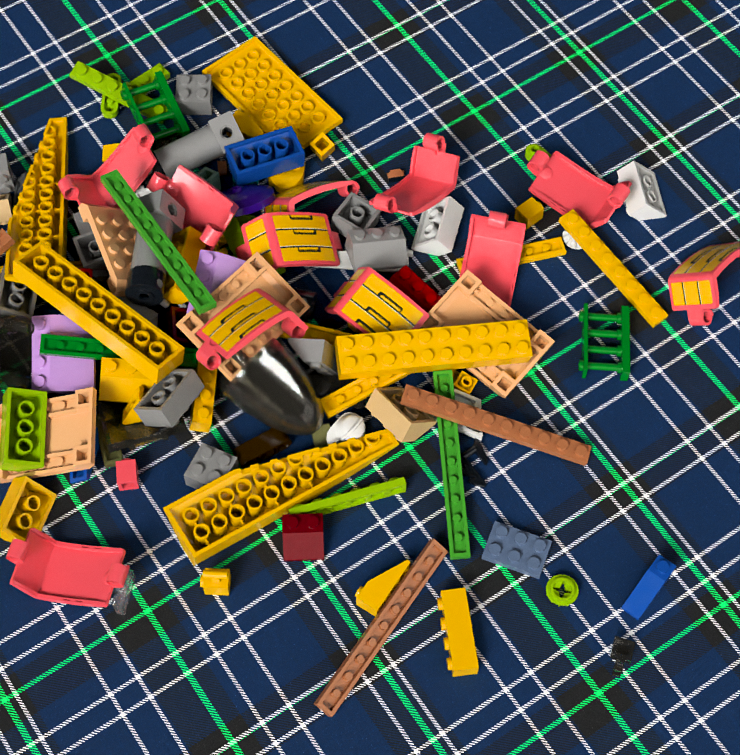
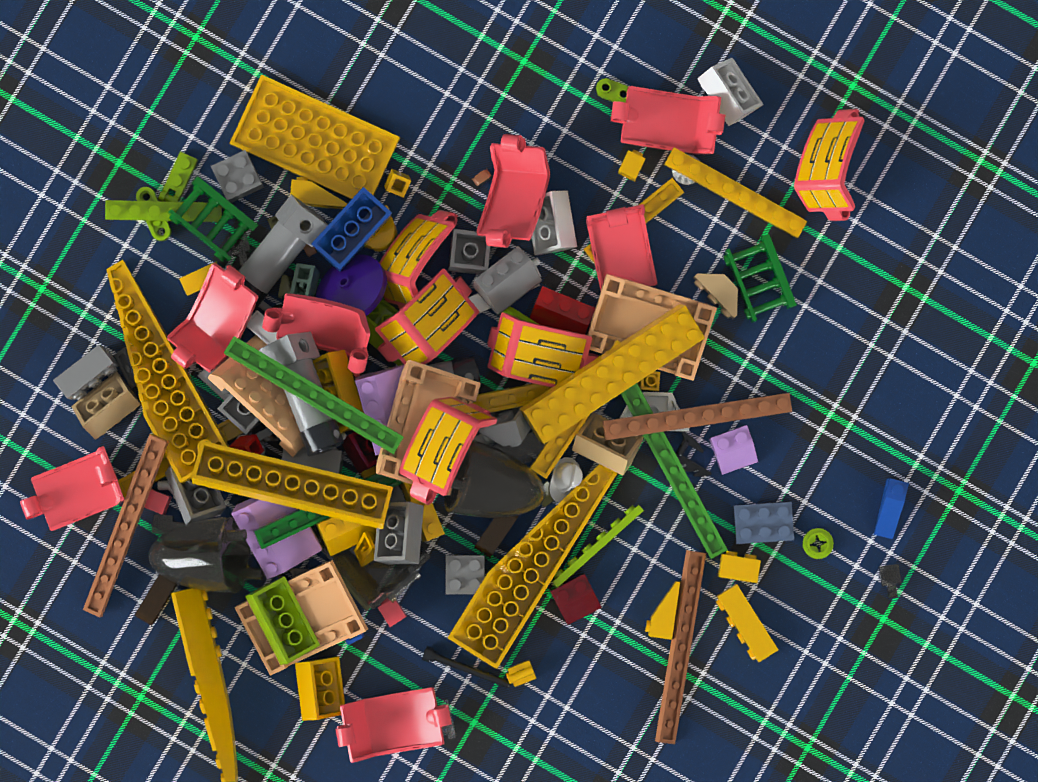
camera: 20 degrees left, 25 degrees up
none -> black piece [422,646,511,688]
none -> tan slope [694,274,738,319]
none -> lavender slope [709,425,758,475]
none -> yellow brick [718,551,761,583]

